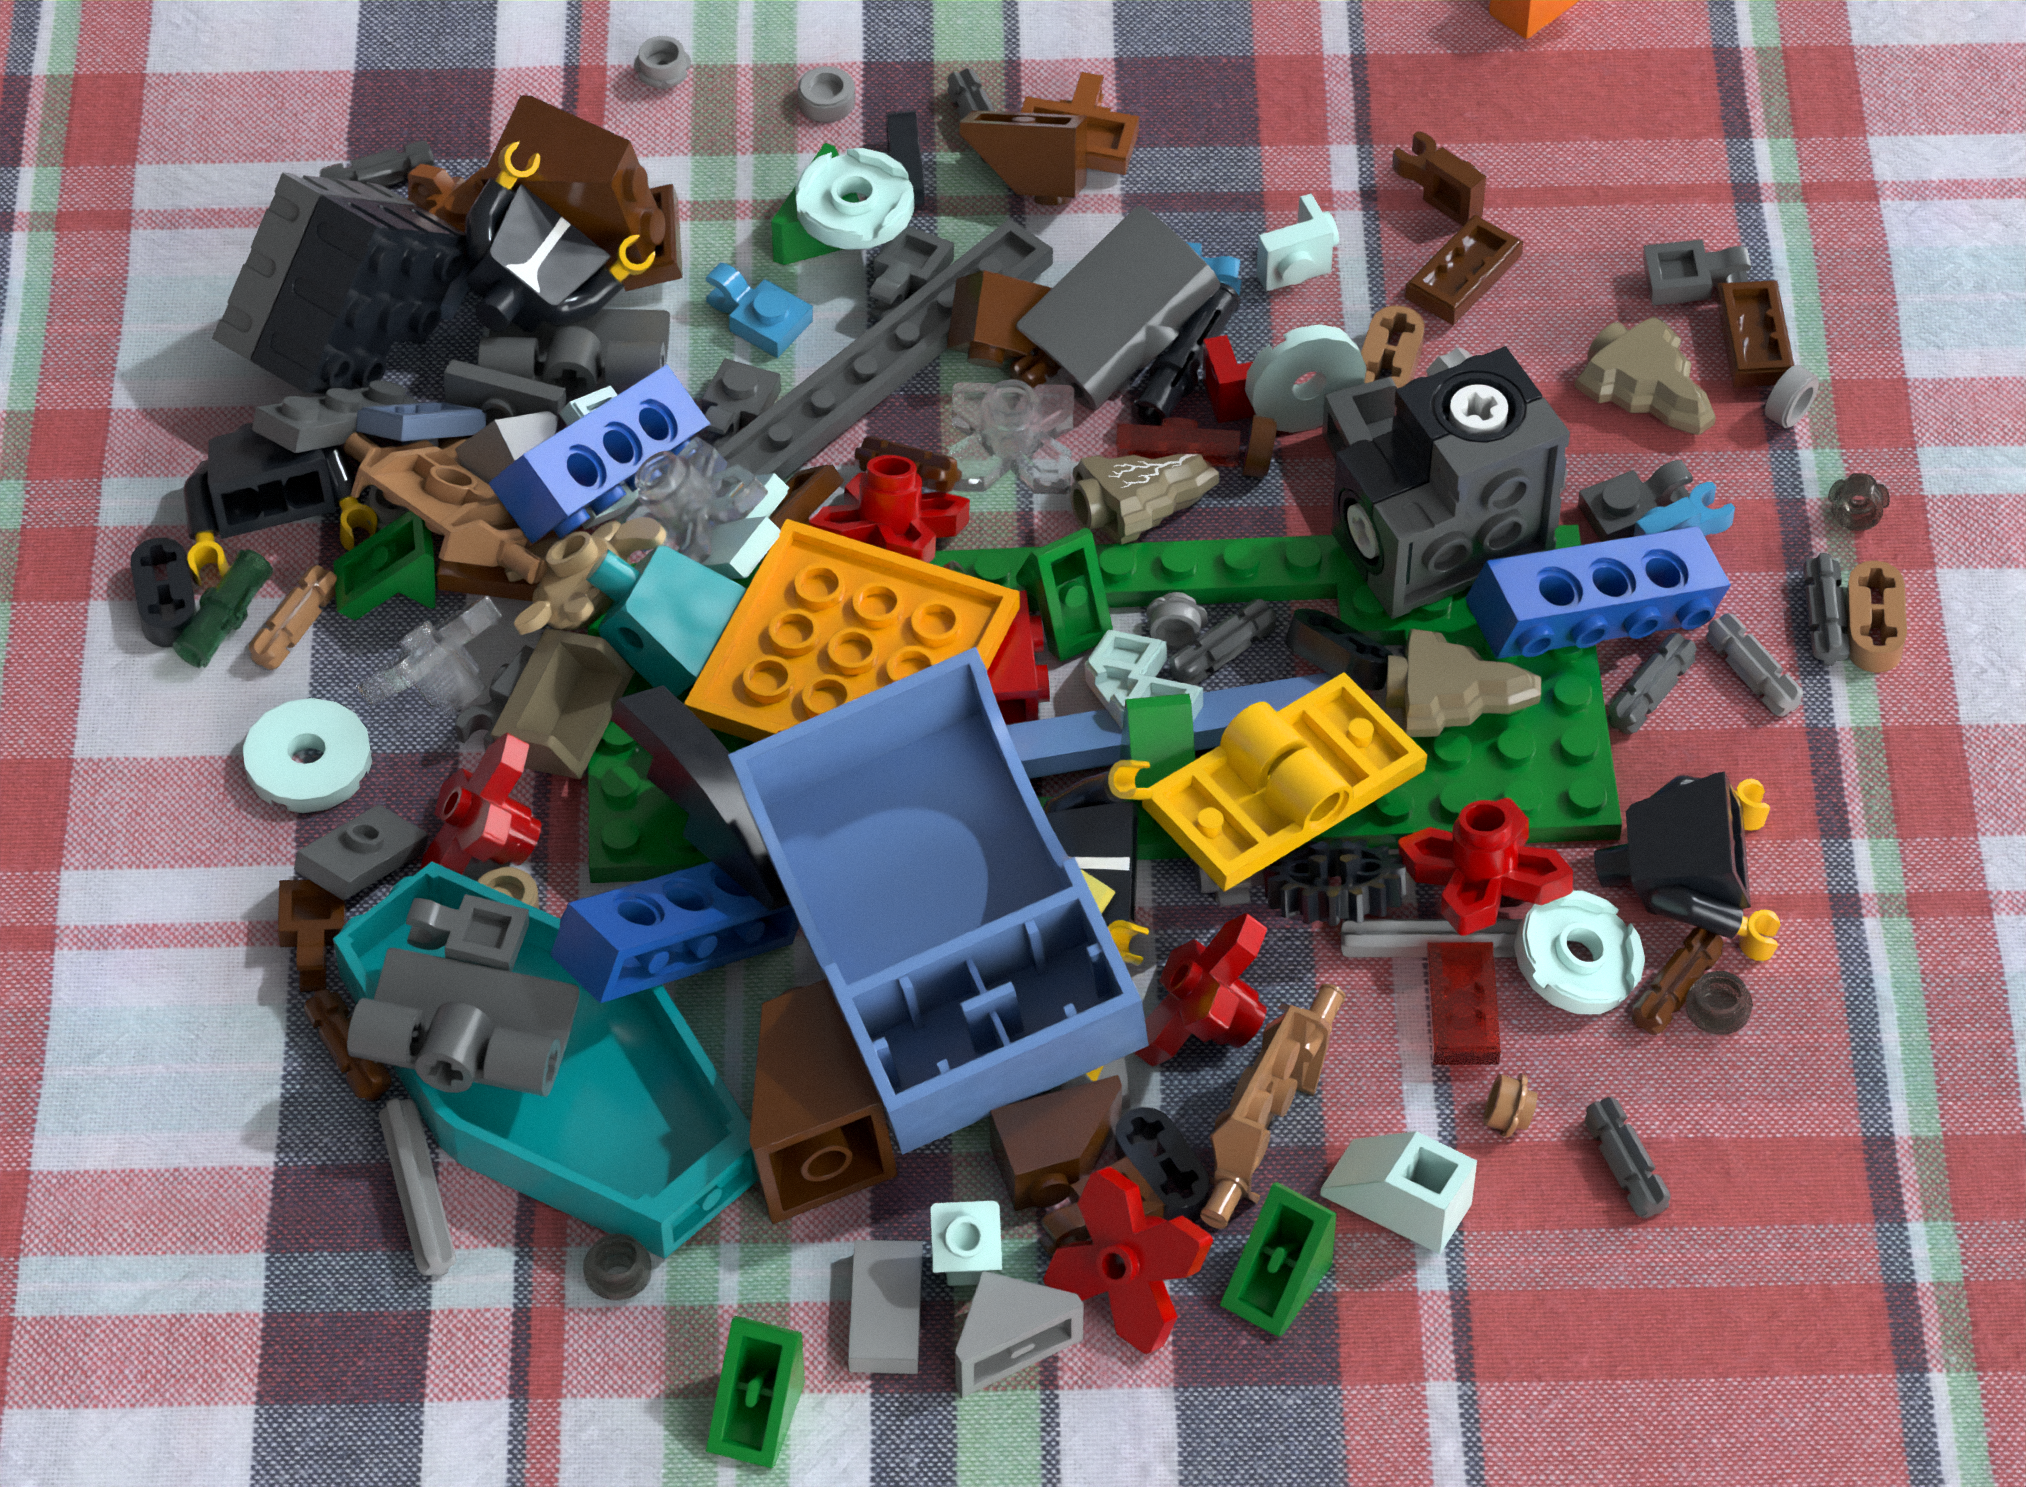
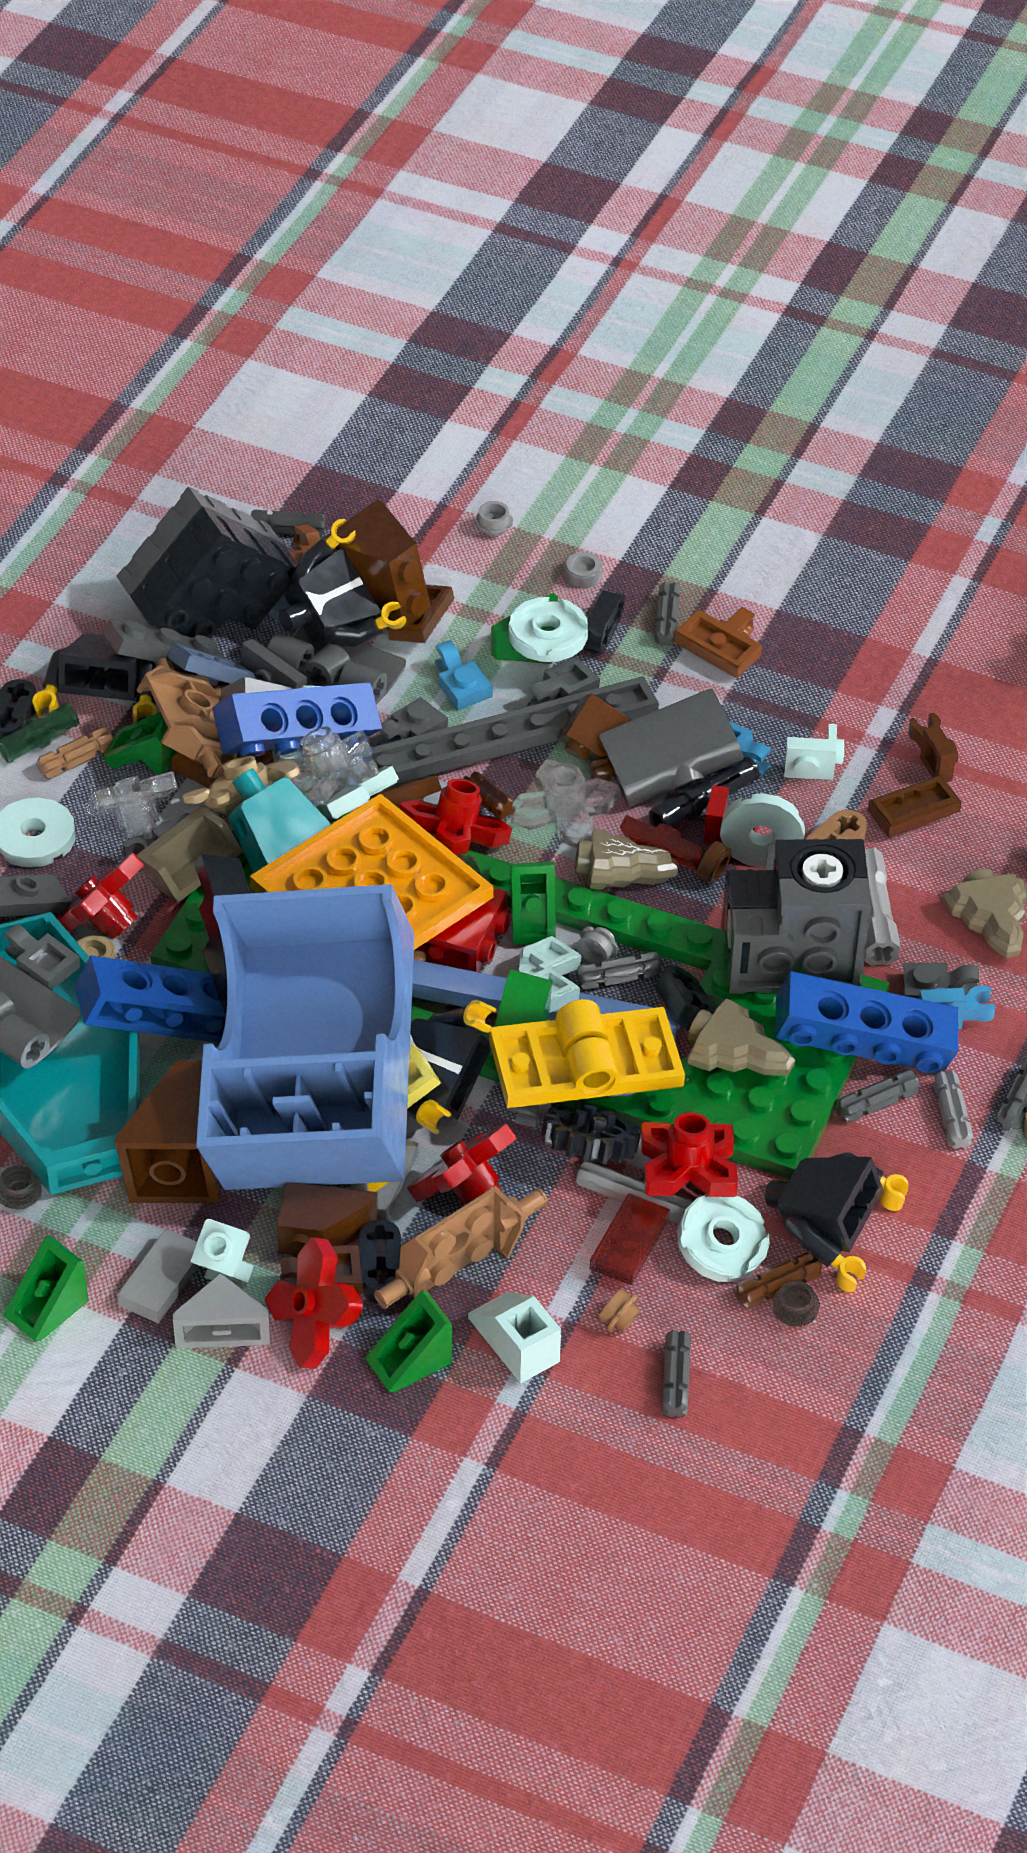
camera: 25 degrees right, 5 degrees down
reddish brown slope [960,110,1087,205] -> none

